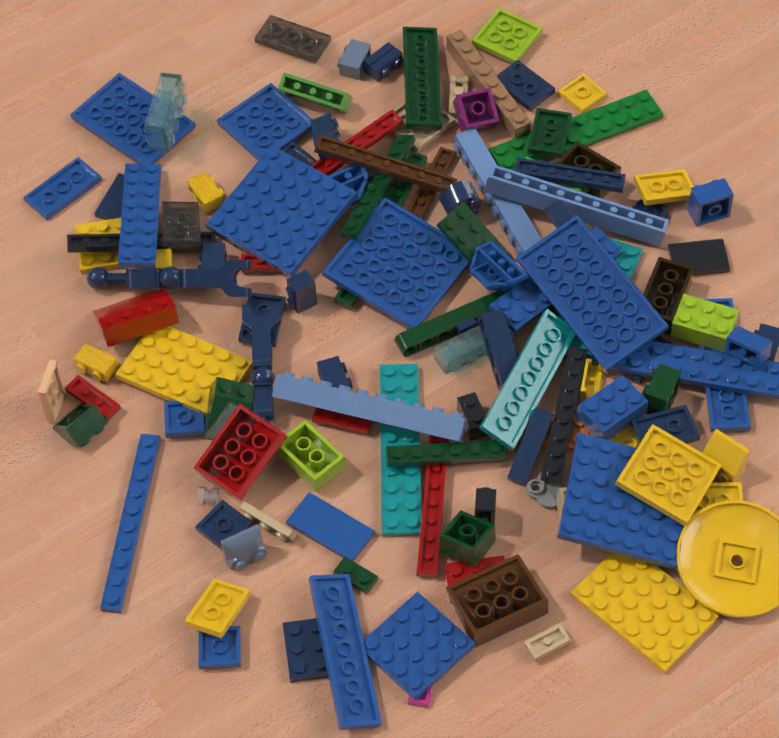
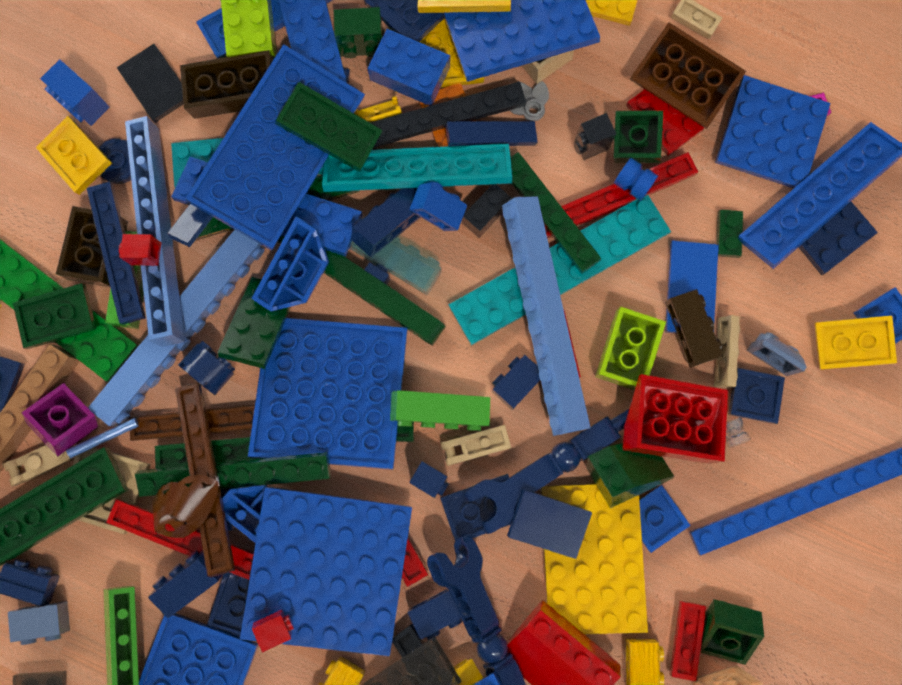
camera: 120 degrees left, 25 degrees up
none -> medium blue bar [66,418,139,458]
none -> red brick [119,234,162,266]
none -> reddish brown piece [153,475,219,538]
none -> red brick [252,610,294,653]
none -> dark green plate [275,82,382,172]
none -> bright green brick [390,390,491,431]
none -> blue brick [409,182,467,231]
none -> tan plate [441,425,511,466]
none -> dark blue tile [507,489,592,559]
none -> blue wheel [614,158,658,201]
none -> dark brown brick [665,289,723,368]

